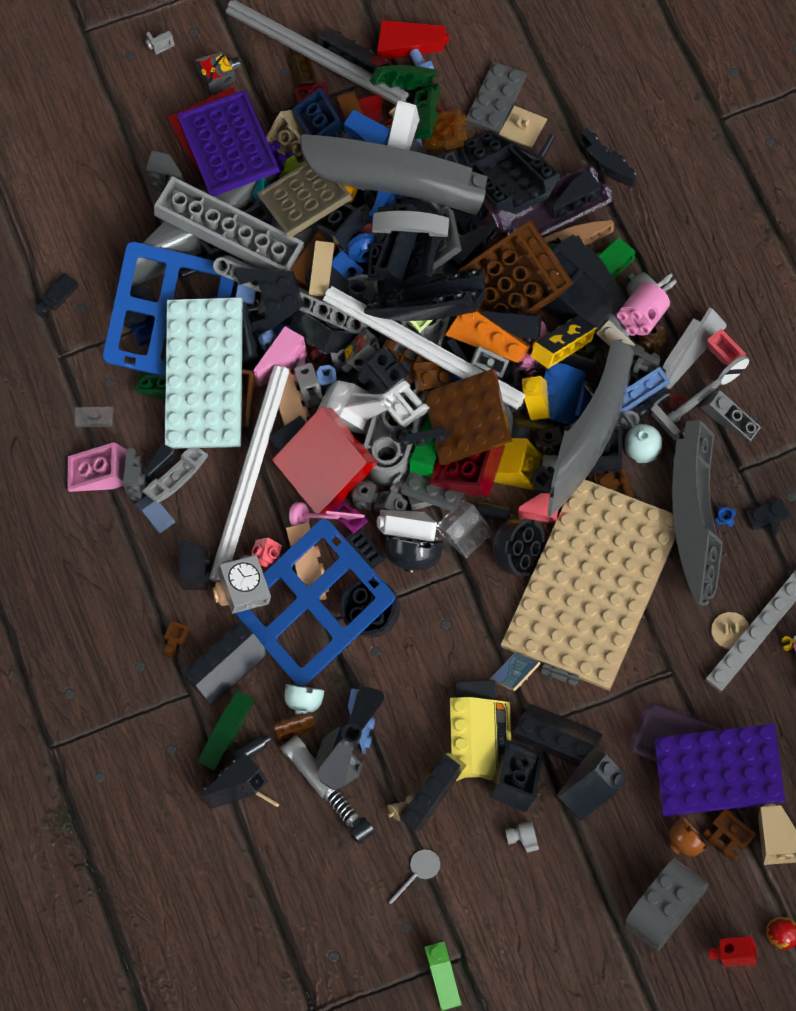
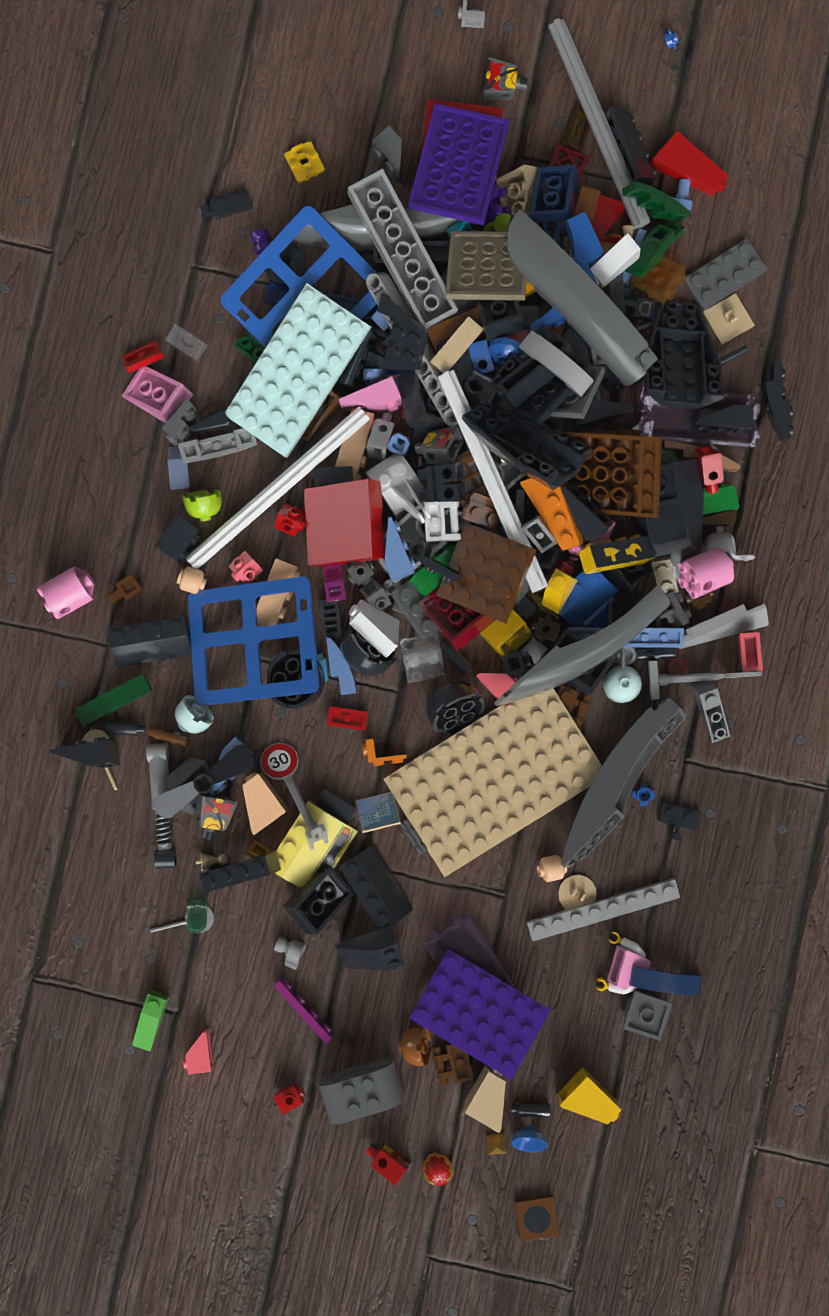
camera: 25 degrees right, 20 degrees up
light grey brick [217,555,271,614] -> none
bright pink piece [289,502,364,526] -> none
none -> bright pink cylinder [37,566,95,619]
none -> red plate [122,341,164,373]
none -> lime cylinder [182,489,222,521]
none -> coral slope [183,1028,214,1075]
none -> clear green plate [187,898,208,933]
none -> torso [195,793,237,840]
none -> light nougat slope [242,772,289,835]
none -> dark purple wheel [250,229,271,255]
none -> piece [260,743,328,850]
none -> red brick [273,1082,305,1115]
none -> red brick [274,503,306,537]
none -> magenta plate [274,978,333,1044]
none -> yellow piece [284,142,325,183]
none -> medium blue slope [326,638,357,695]
none -> red plate [327,706,368,731]
none -> orange bracket [363,739,407,766]
none -> medium blue slope [385,517,416,582]
none -> light nougat head [537,855,567,882]
none -> torso [694,445,724,494]
none -> dark brown slope [702,510,734,527]

